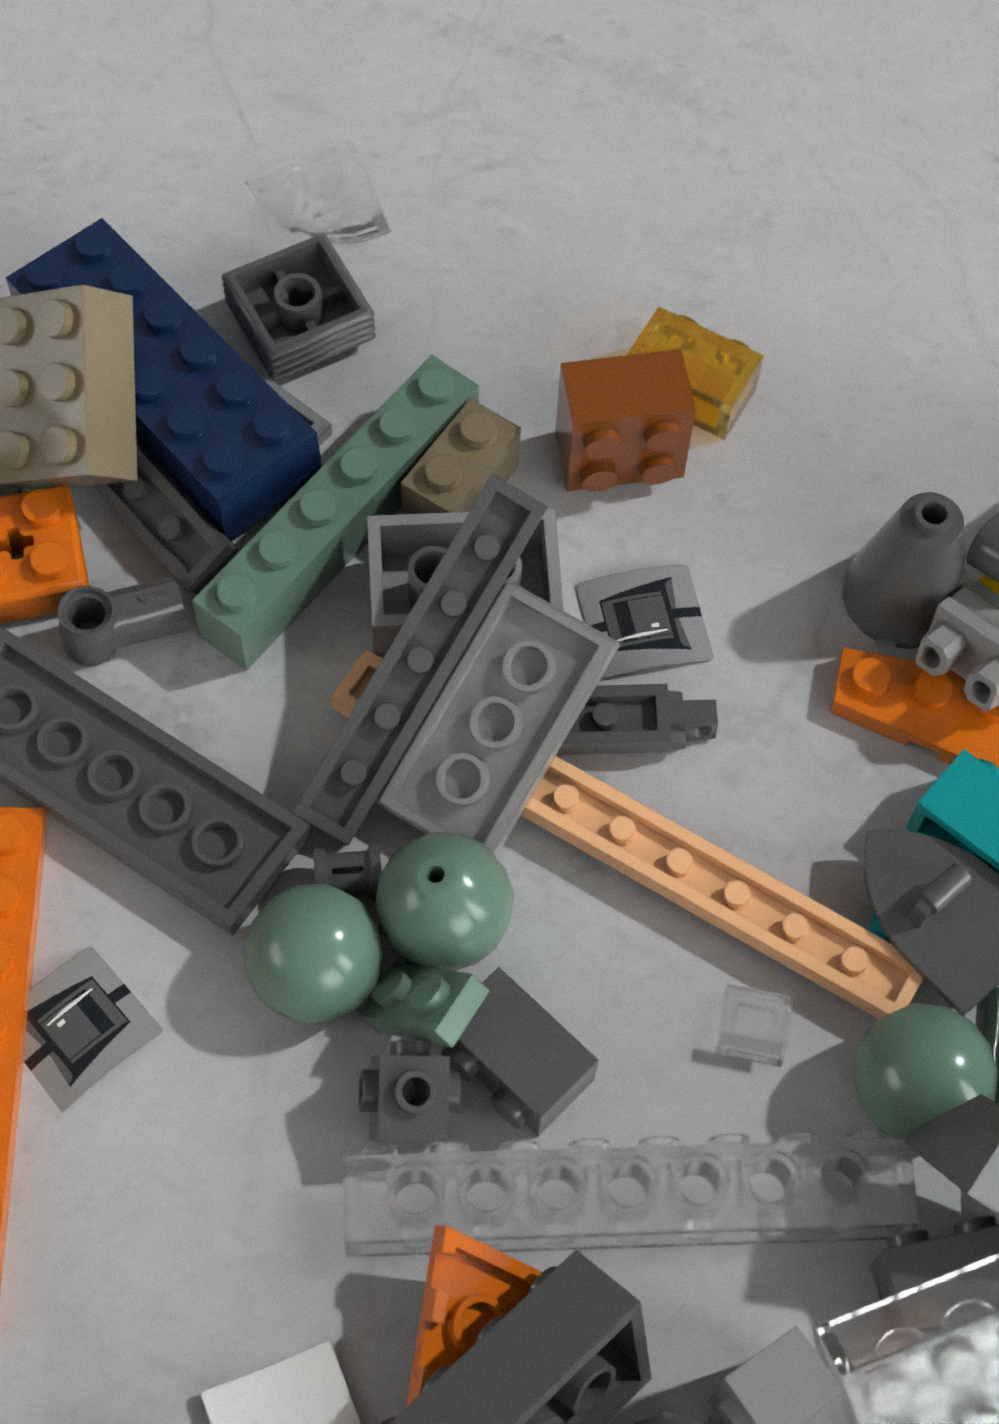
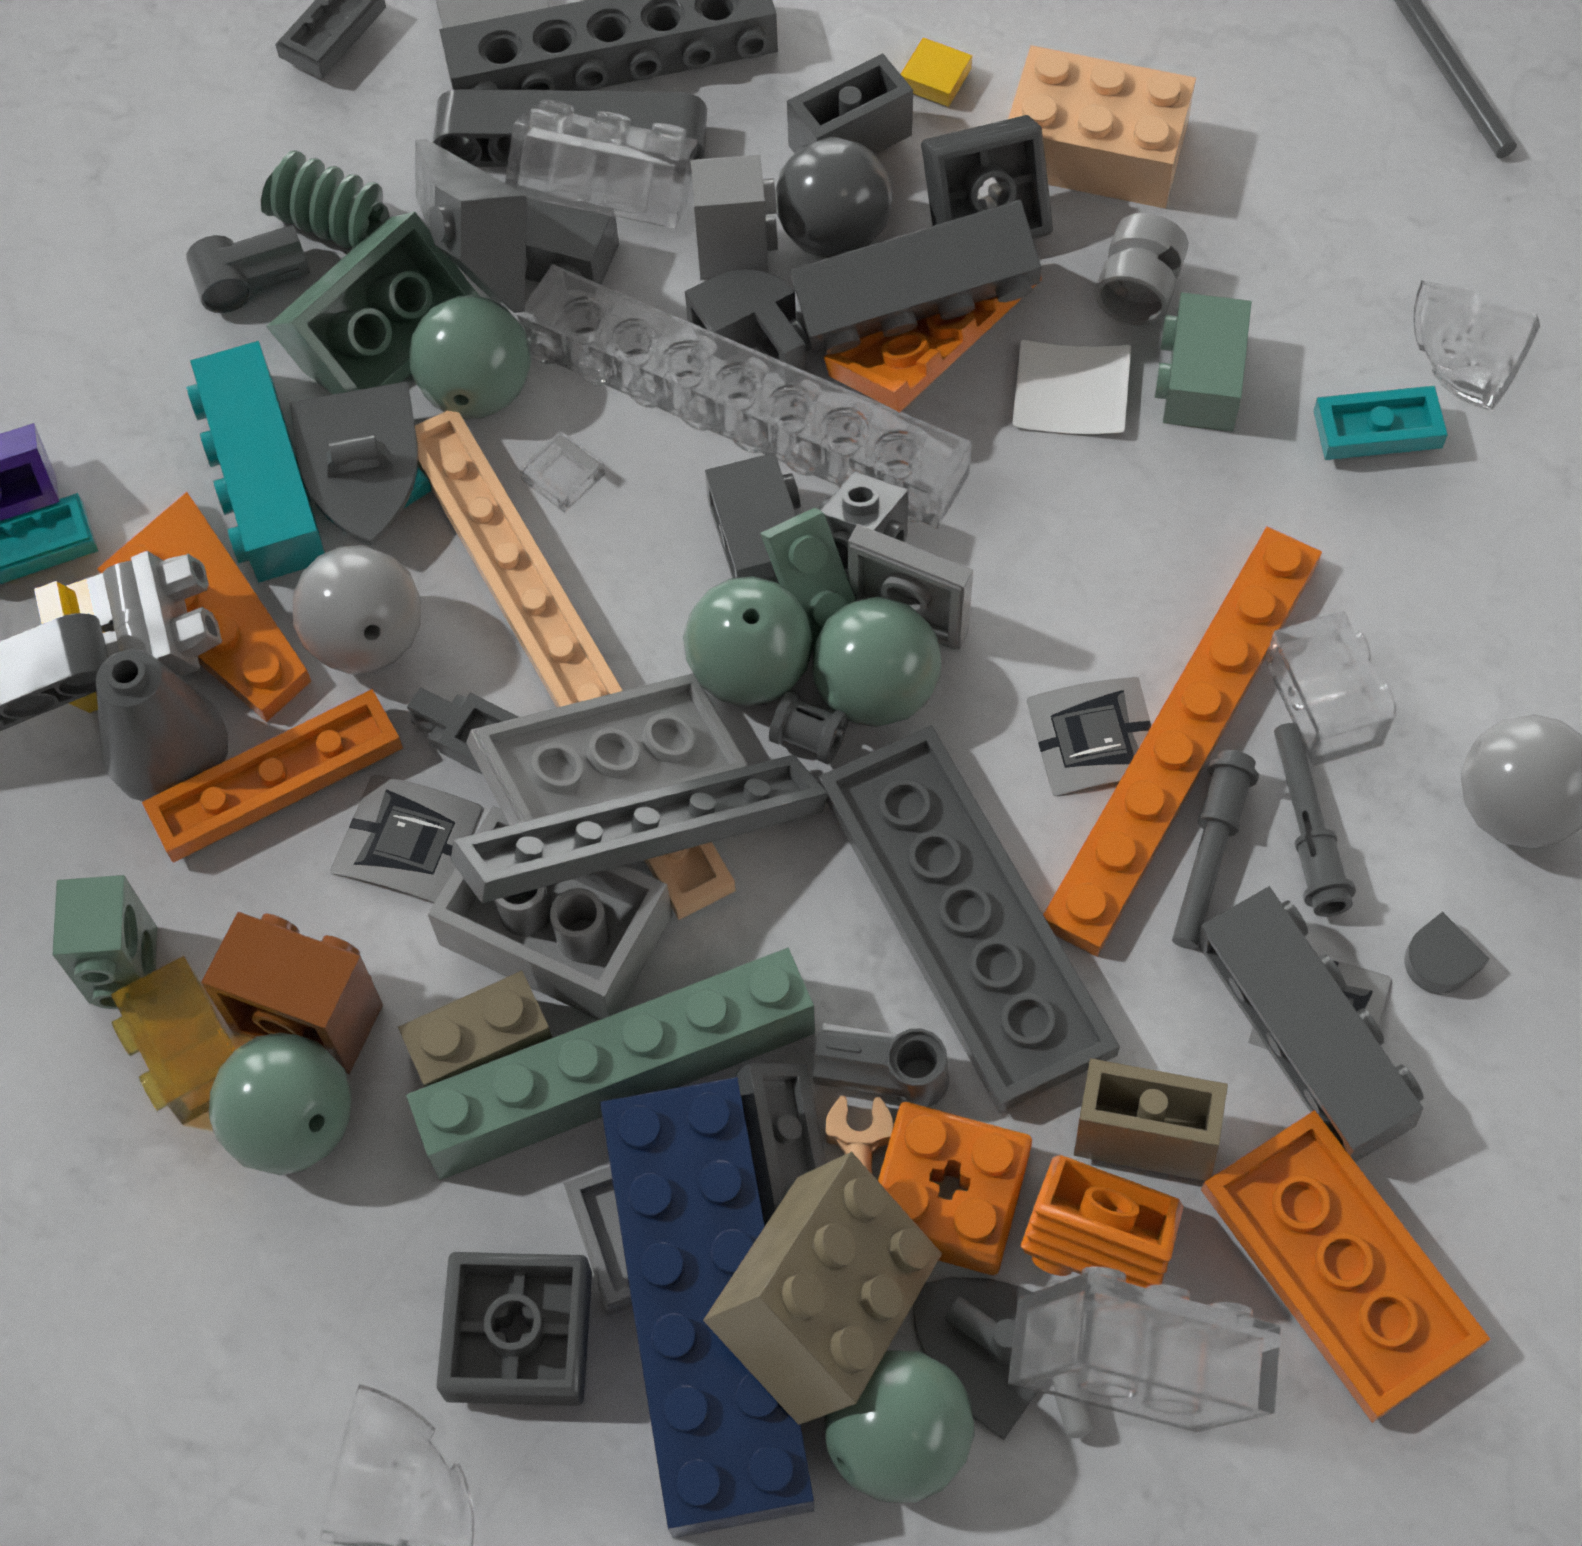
camera: 145 degrees left, 0 degrees up
none -> sand green brick [52,875,157,1009]
none -> orange plate [142,689,403,863]
none -> sand green piece [209,1033,351,1175]
none -> light grey piece [293,545,421,674]
none -> dark grey brick [685,269,810,387]
none -> light nougat bar [825,1096,893,1174]
none -> light grey tile [848,524,973,650]

